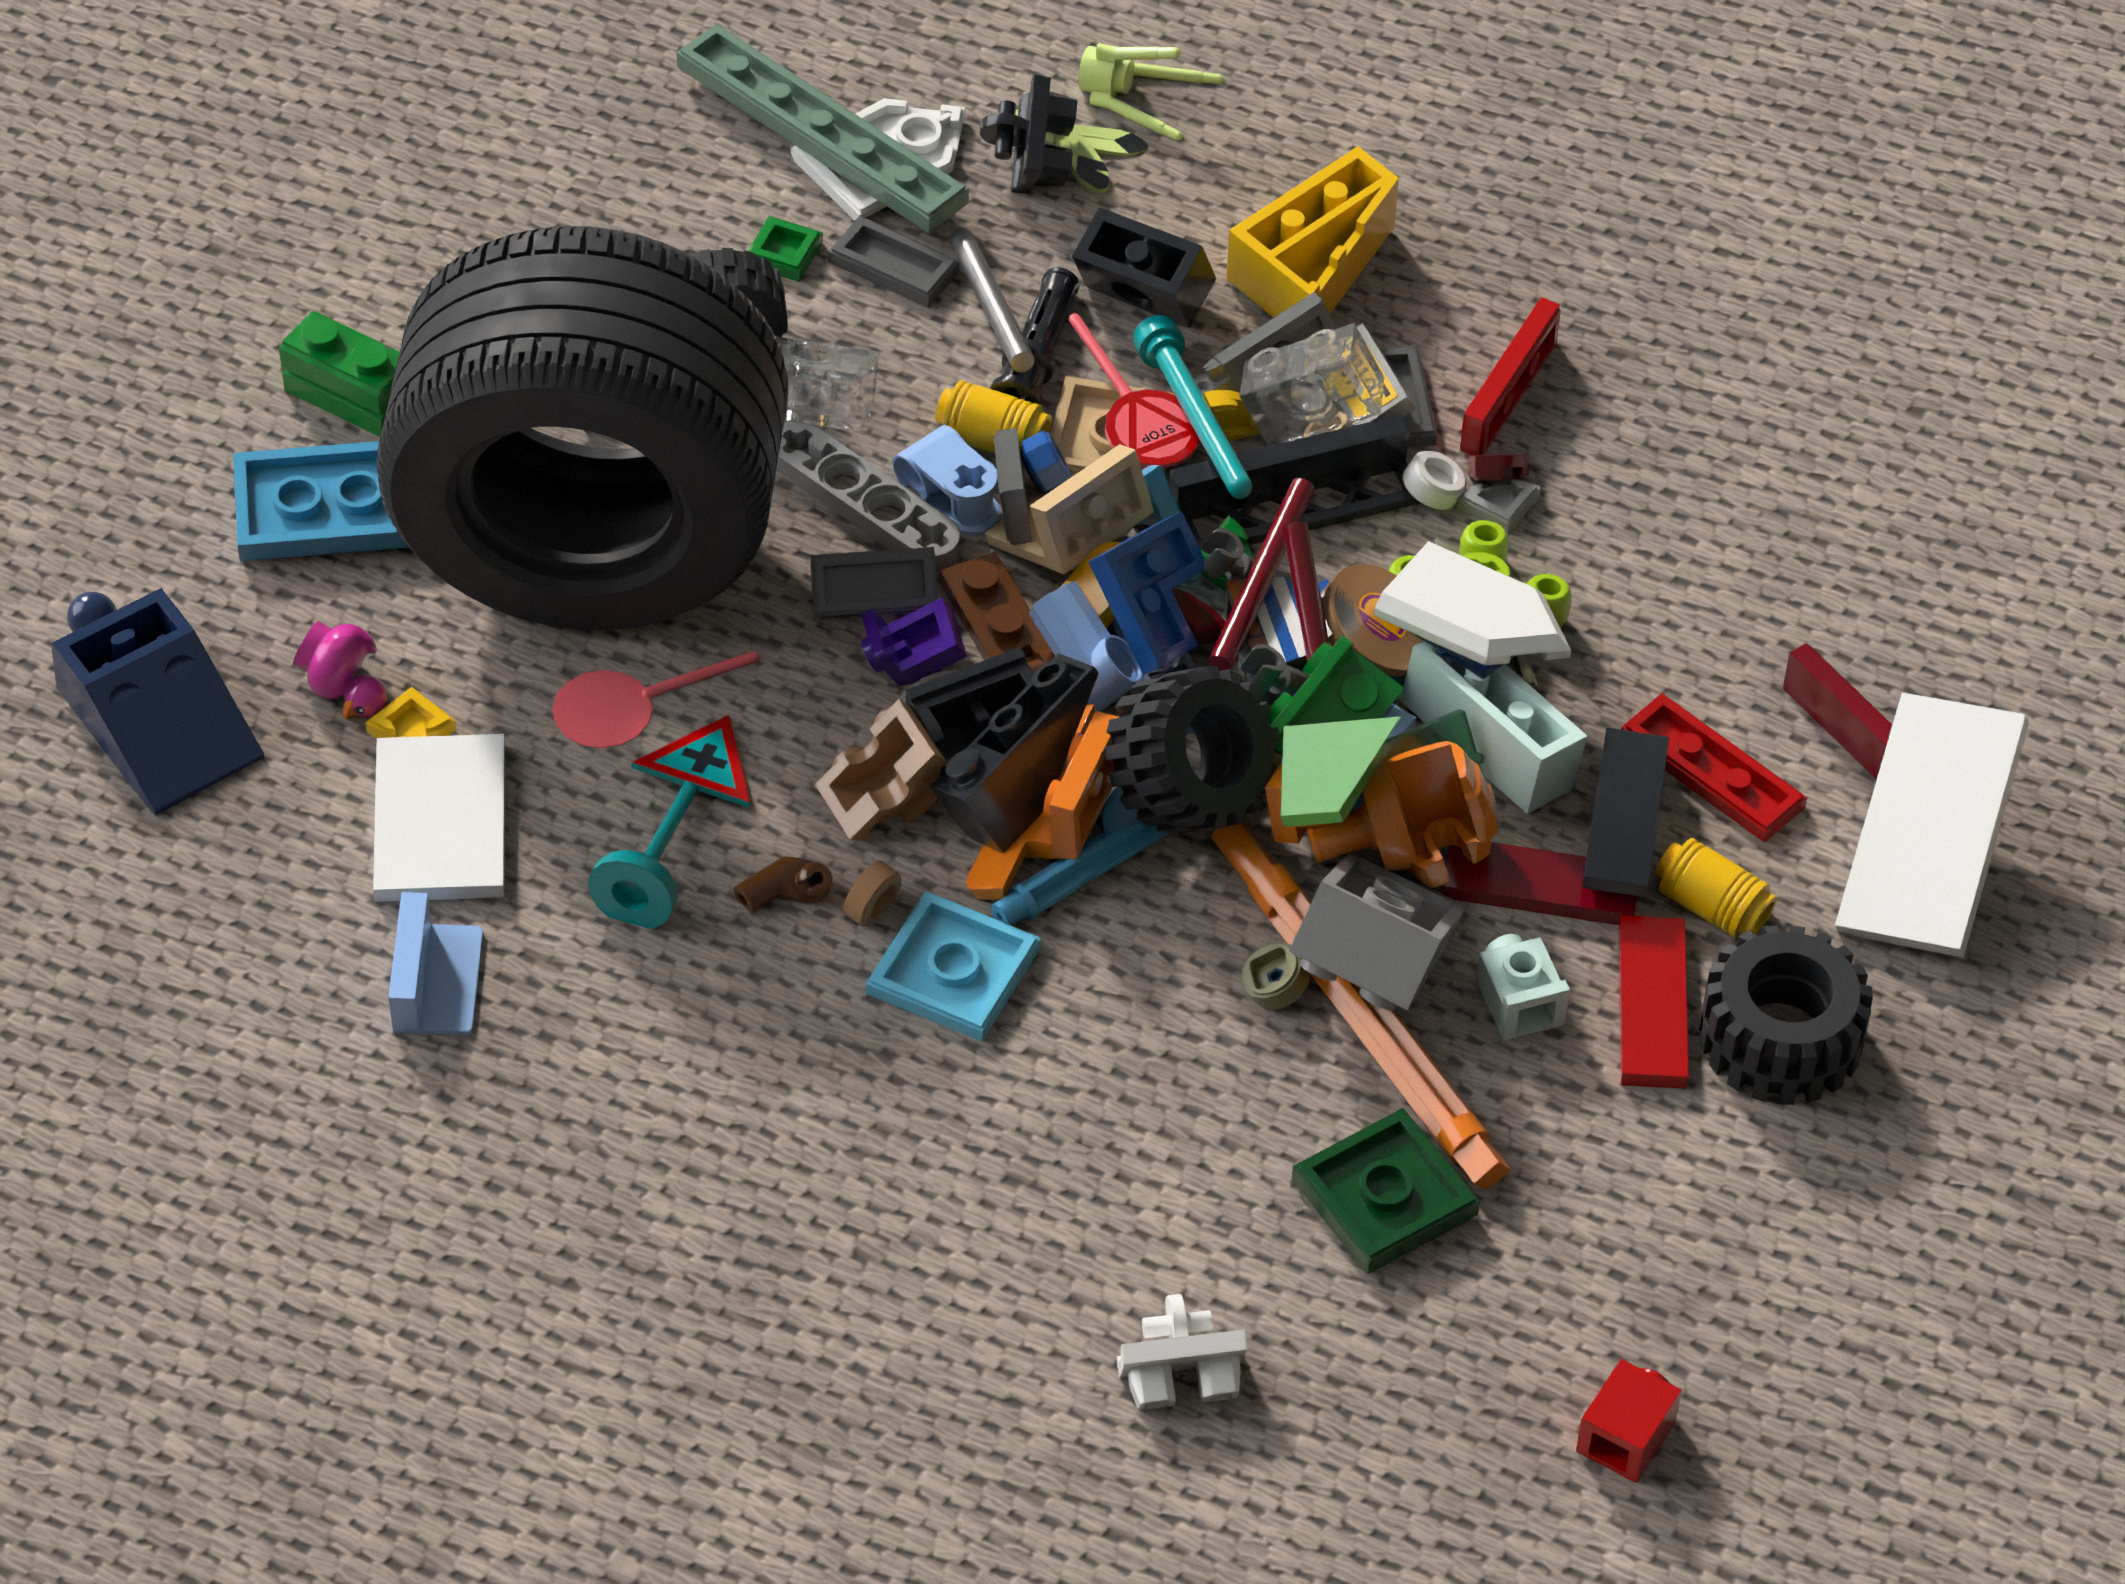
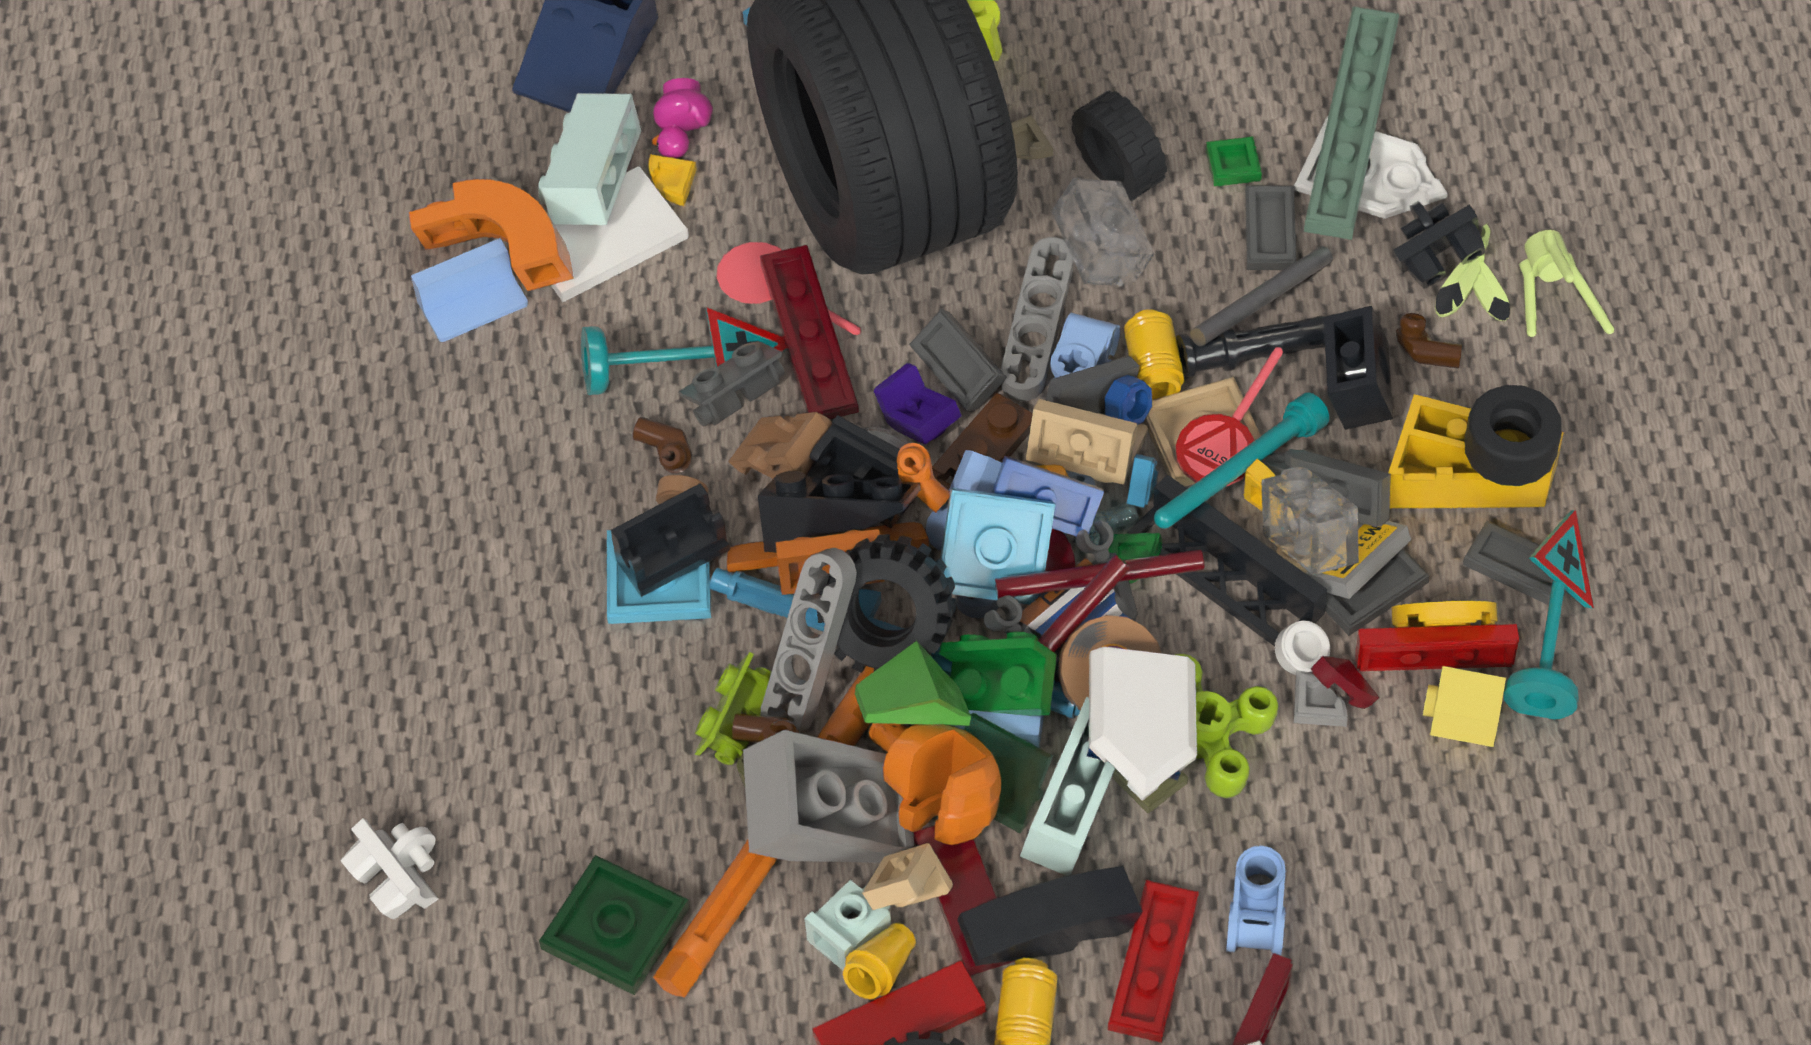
camera: 65 degrees right, 5 degrees up
none -> orange arch [409,179,574,291]
none -> light aqua brick [538,94,641,225]
none -> black hinge [611,483,730,597]
none -> dark grey hinge [679,341,785,426]
none -> lime hinge [695,652,771,765]
none -> reddish brown arm [732,713,799,742]
none -> dark red tile [760,245,859,419]
none -> light grey beam [761,548,857,734]
none -> yellow cone [843,923,916,999]
none -> tan bracket [862,843,953,910]
none -> orange arm [897,443,950,513]
none -> medium azure tile [940,487,1055,605]
none -> light blue piece [1226,846,1286,955]
none -> yellow tile [1391,601,1498,628]
none -> reddish brown arm [1396,313,1462,369]
none -> light yellow brick [1423,666,1506,747]
none -> dark grey tile [1463,521,1566,605]
none -> black tyre [1465,385,1562,486]
none -> teal piece [1504,509,1594,719]

